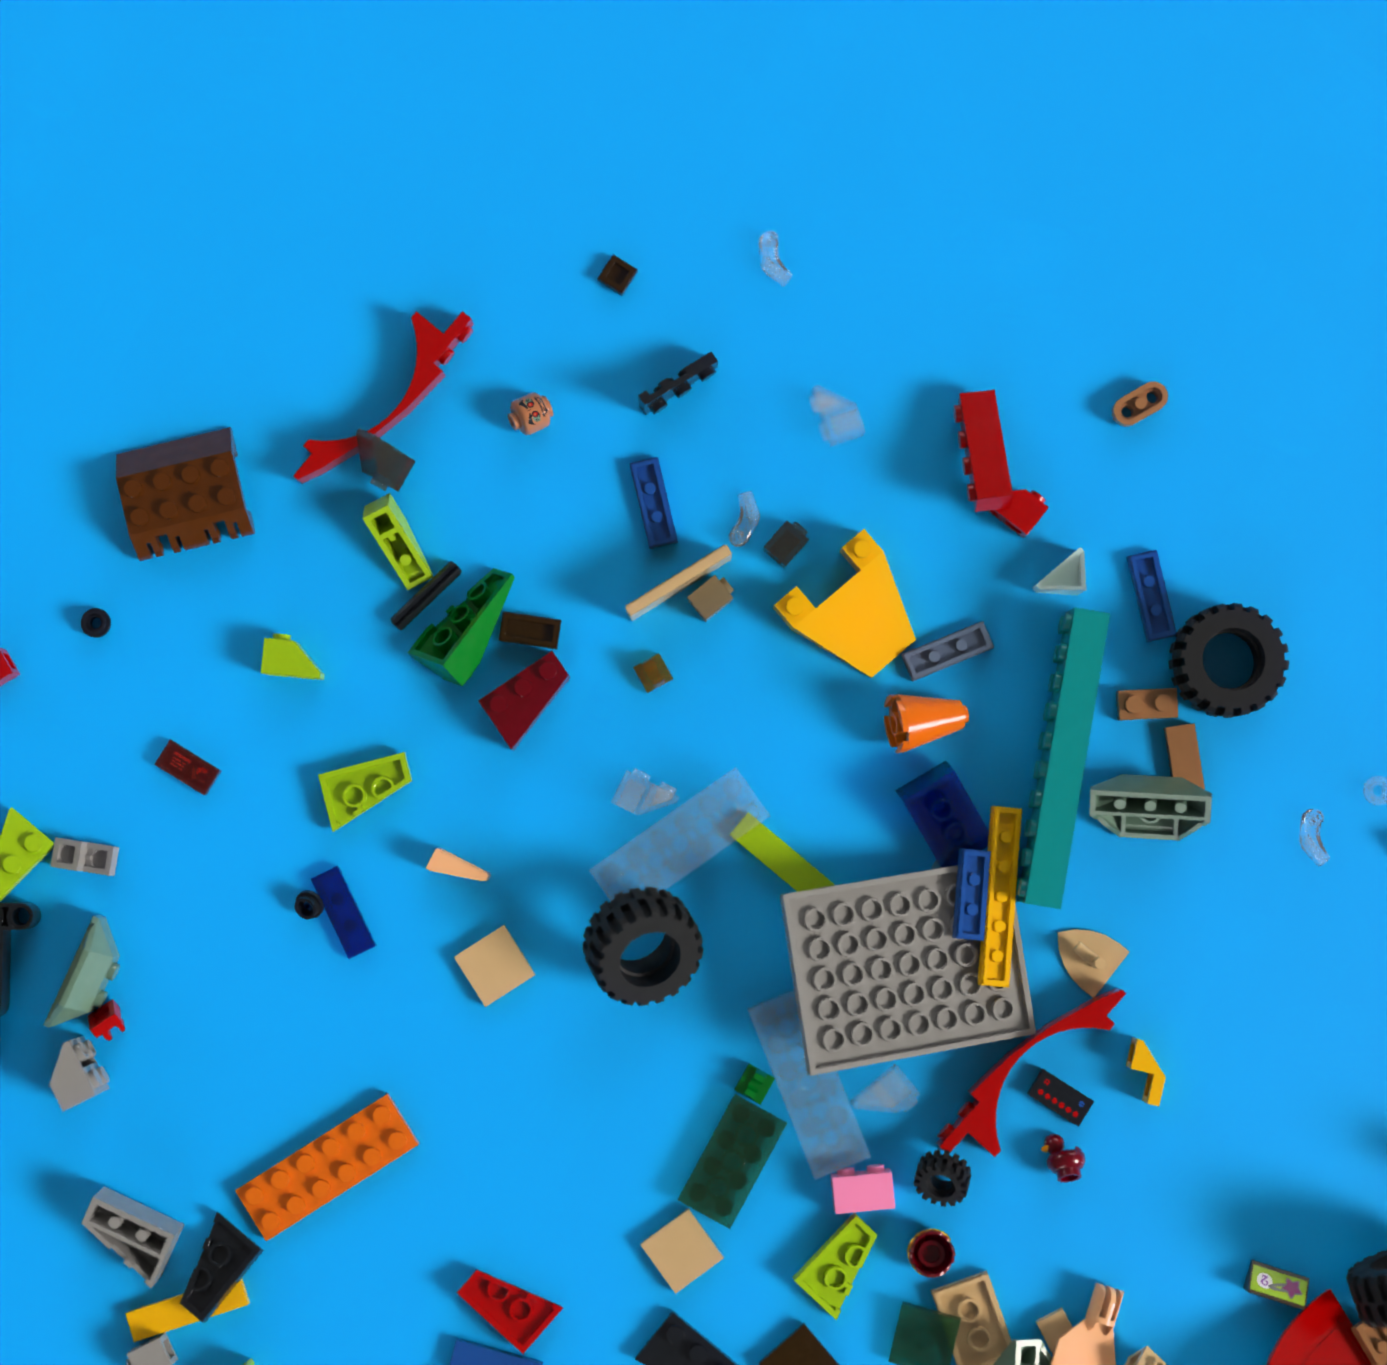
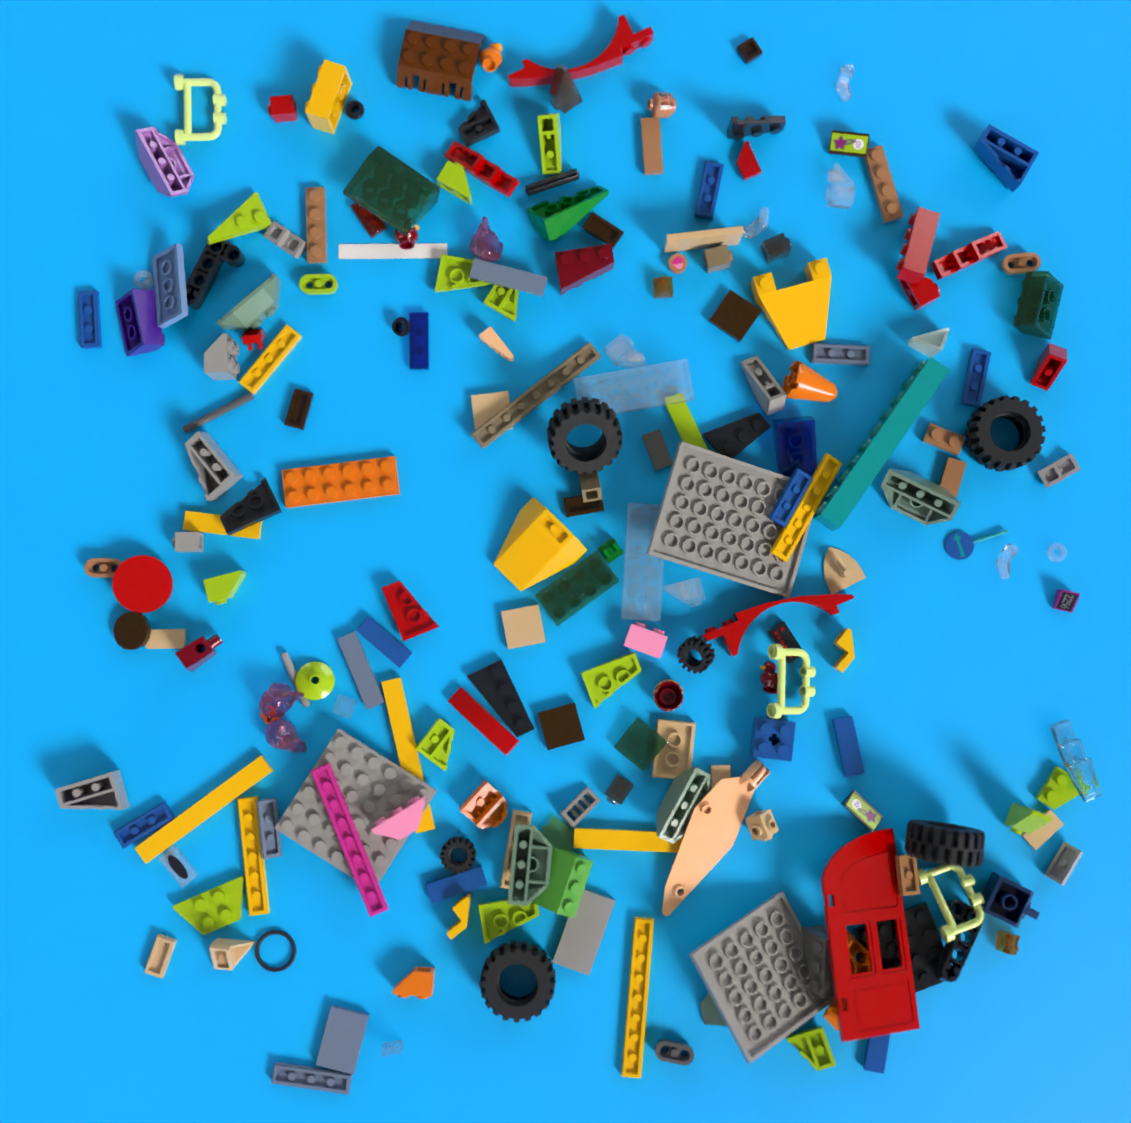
camera: 25 degrees right, 0 degrees up
none -> dark grey bar [182,392,254,433]
none -> yellow tile [239,324,302,395]
none -> dark brown tile [284,389,314,431]
none -> lime plate [299,274,338,295]
none -> yellow brick [305,59,352,135]
none -> medium nougat plate [306,187,327,264]
none -> white sticker [339,243,447,259]
none -> clear green slope [343,146,441,236]
none -> dark red animal [394,219,419,250]
none -> red slope [444,141,519,198]
none -> black wing [458,99,500,147]
none -> hair [469,216,503,262]
none -> sand blue tile [469,258,548,297]
none -> dark tan tile [471,342,601,450]
none -> orange animal [479,42,502,72]
none -> lime wing [483,284,519,323]
none -> yellow wedge [493,497,588,591]
none -> dark brown tile [563,495,604,518]
none -> dark tan brick [578,470,602,503]
none -> medium nougat tile [641,117,663,175]
none -> dark grey tile [641,429,673,471]
none -> nougat tile [668,254,687,274]
none -> black wing [702,412,771,458]
none -> dark brown tile [709,290,761,343]
none -> red tile [736,140,762,181]
none -> light grey slope [740,355,786,416]
none -> blue hinge [749,714,796,761]
none -> yellowish green bar [767,644,816,718]
none -> slope [828,130,870,158]
none -> blue tile [832,716,865,777]
none -> medium nougat plate [864,145,903,223]
none -> red slope [930,231,1008,280]
none -> blue piece [945,530,1008,560]
none -> blue wedge [973,124,1039,192]
none -> clear green slope [1013,271,1064,339]
none -> red slope [1030,343,1068,391]
none -> light grey slope [1037,453,1081,488]

